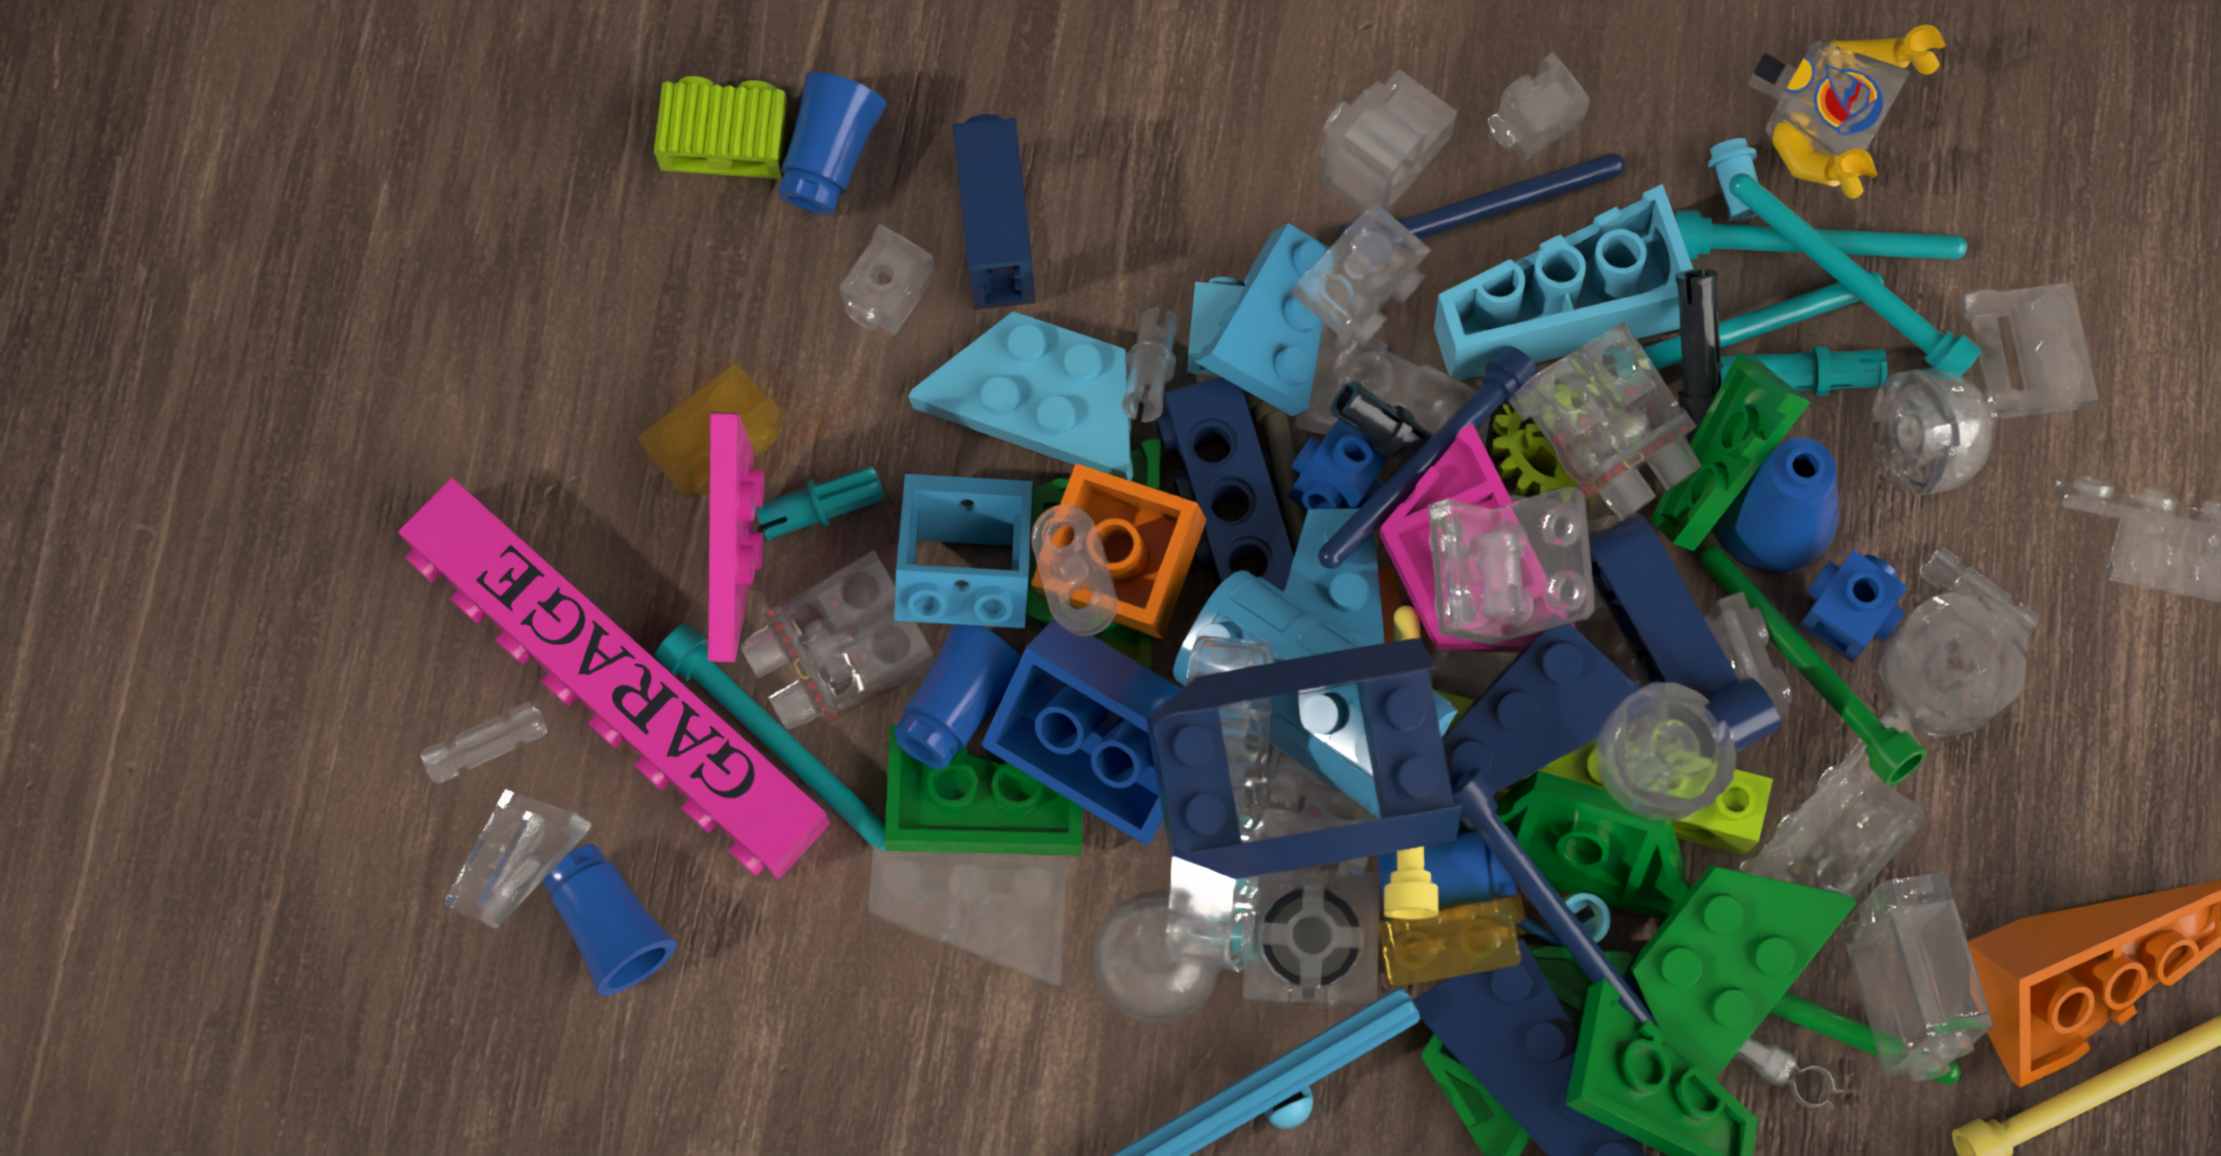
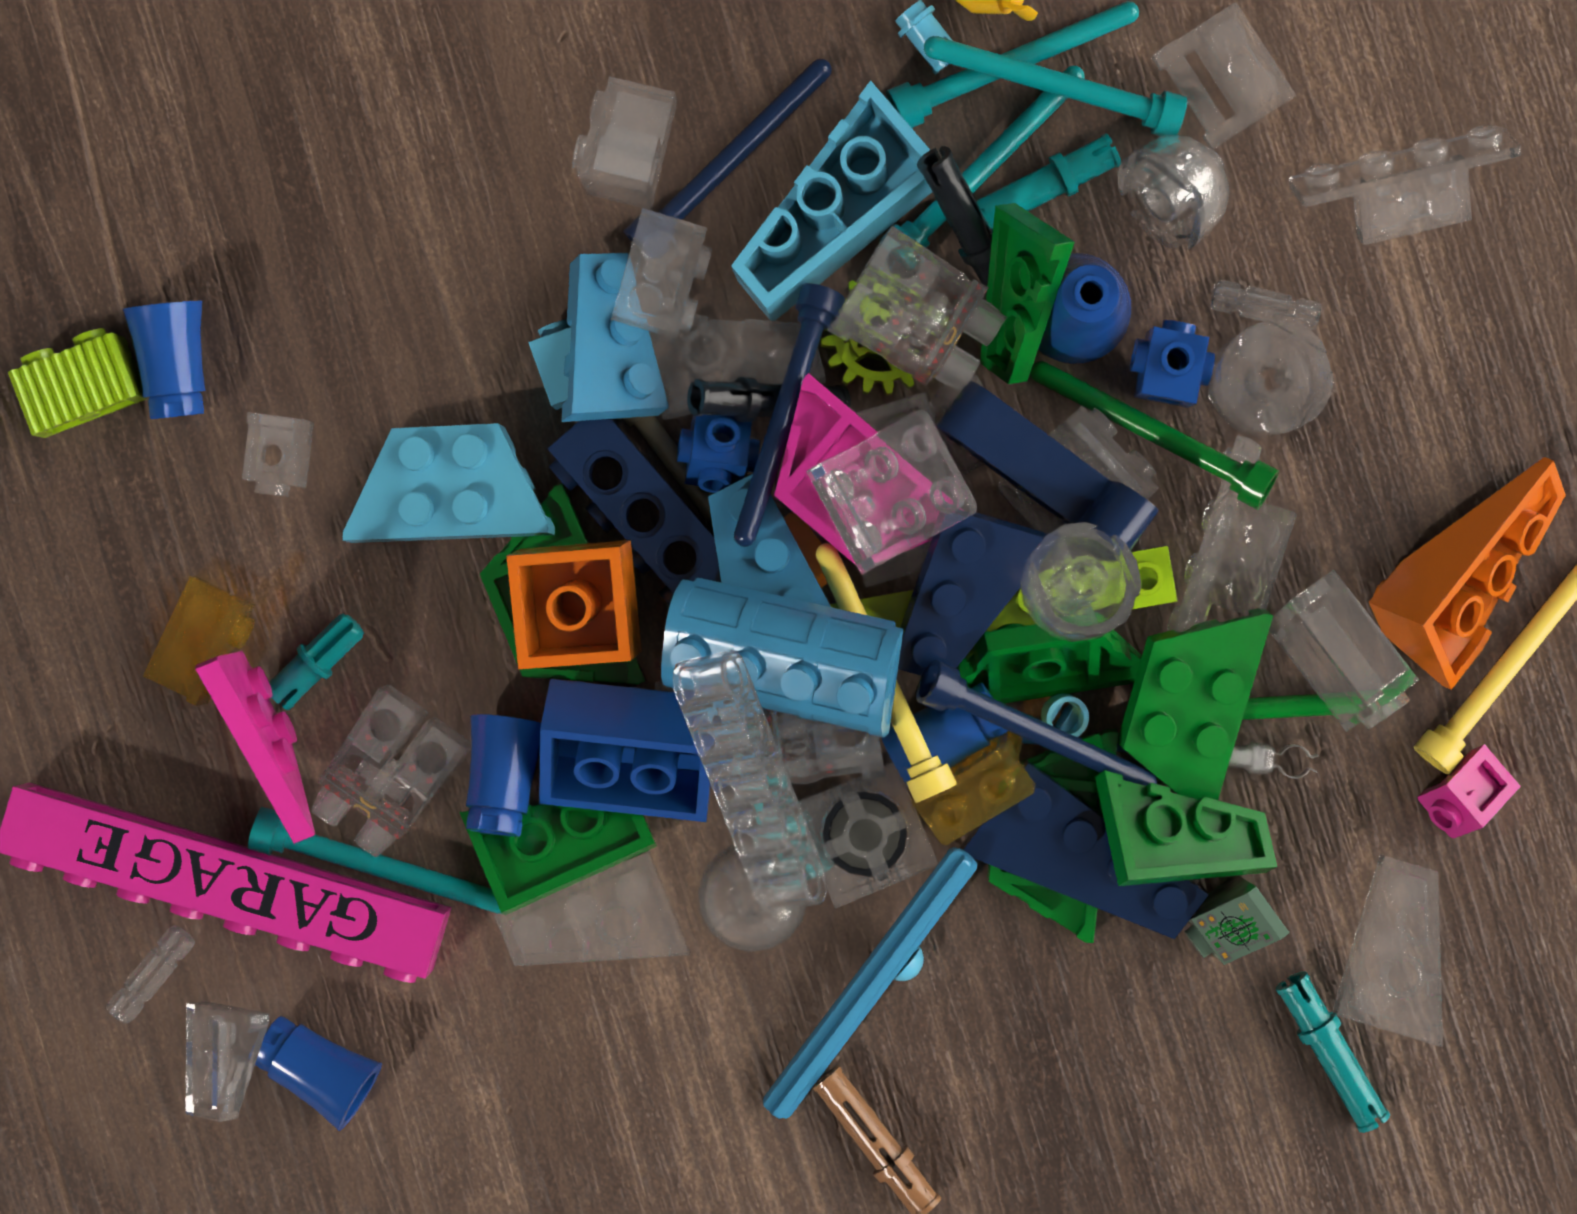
camera: 30 degrees left, 15 degrees up
dark azure window [894,474,1033,628] -> none
dark blue window [952,114,1035,310] -> none
clear plate [1031,505,1118,636] -> none
clear pin [1122,307,1179,422] -> none
dark blue wedge [1146,638,1462,880] -> none
clear pin [1473,532,1527,618] -> none
clear brick [1488,52,1590,162] -> none

